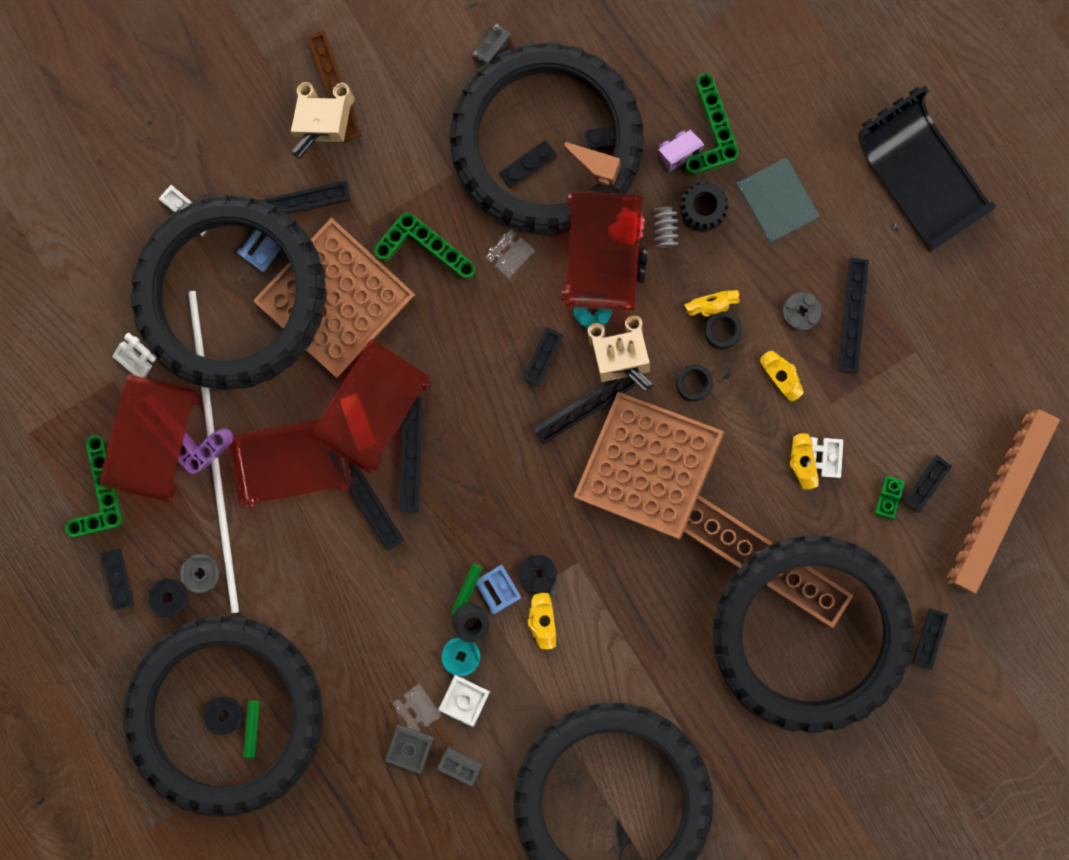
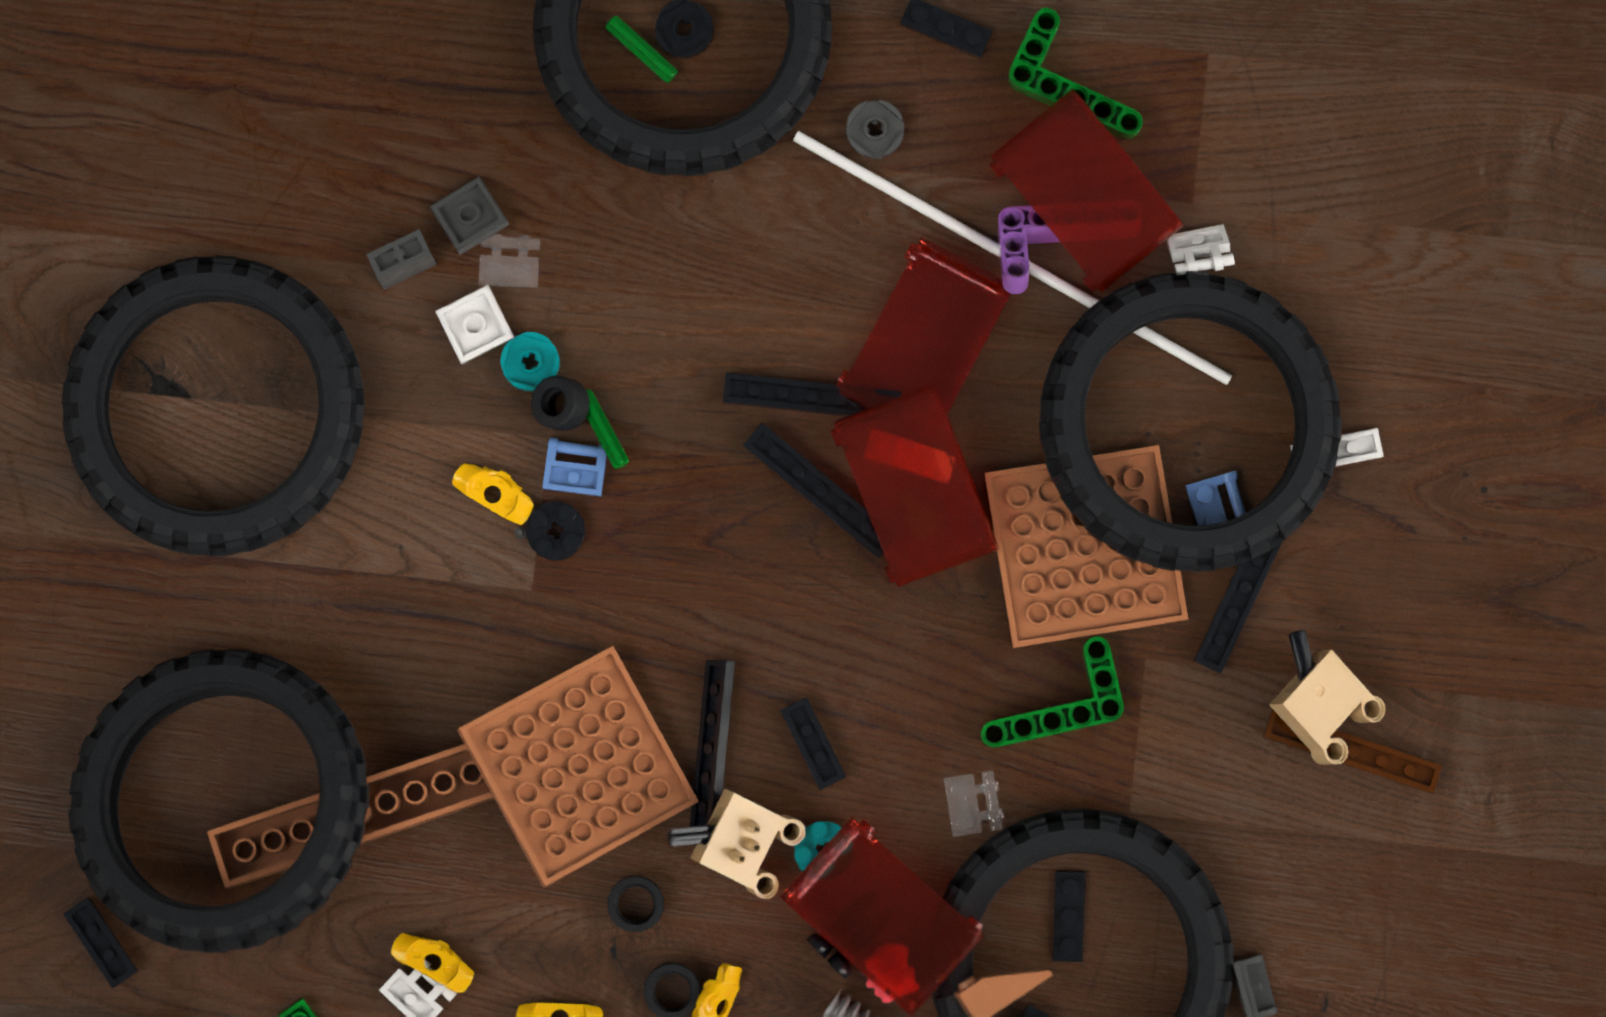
camera: 130 degrees right, 0 degrees up
black plate [149,578,189,617] -> none

